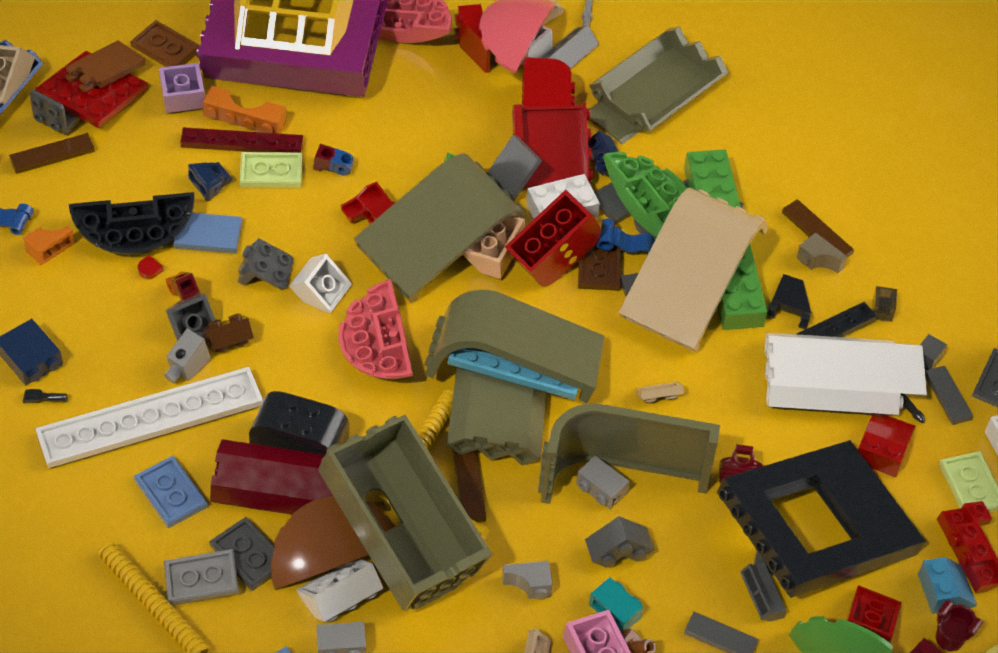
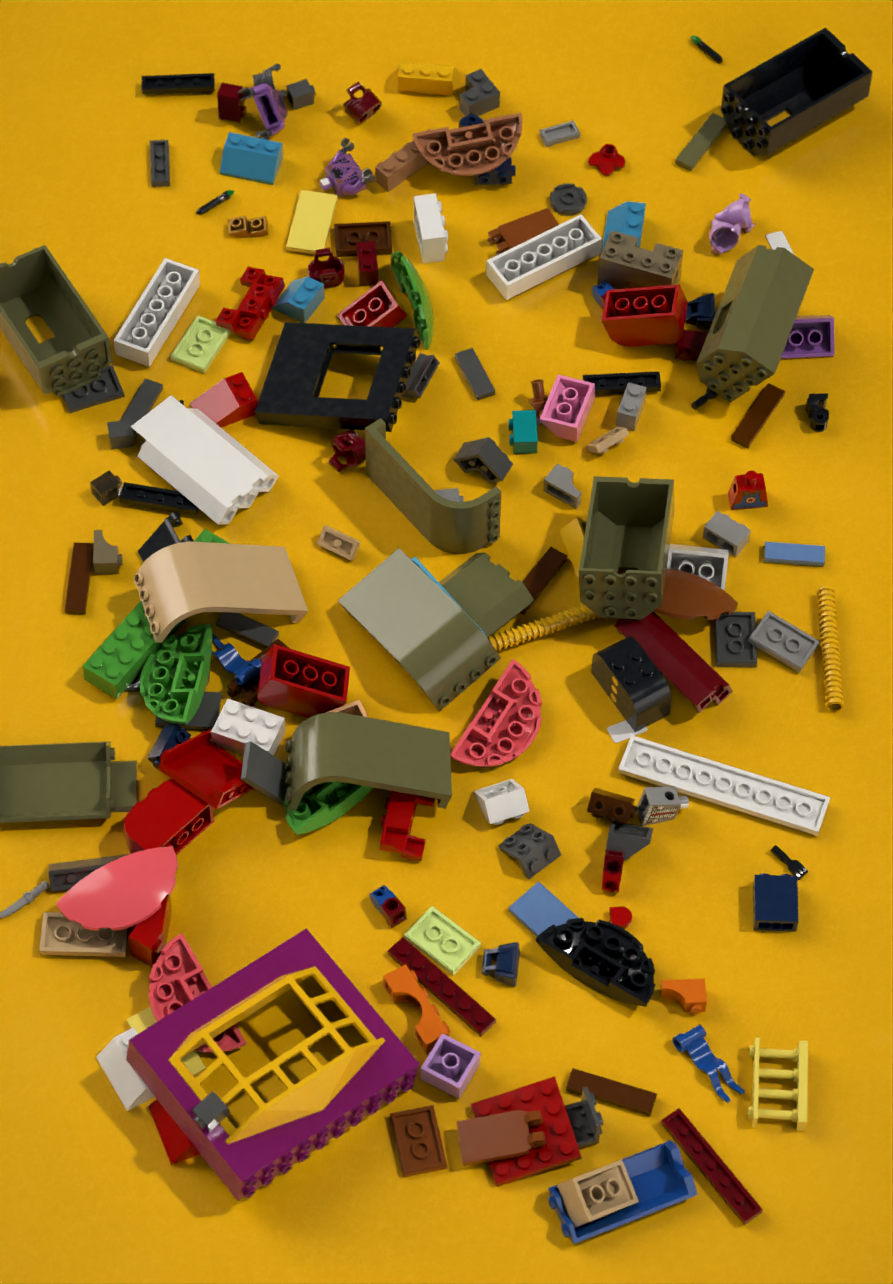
camera: 135 degrees left, 5 degrees up
medium blue tile [134,456,208,528] -> none

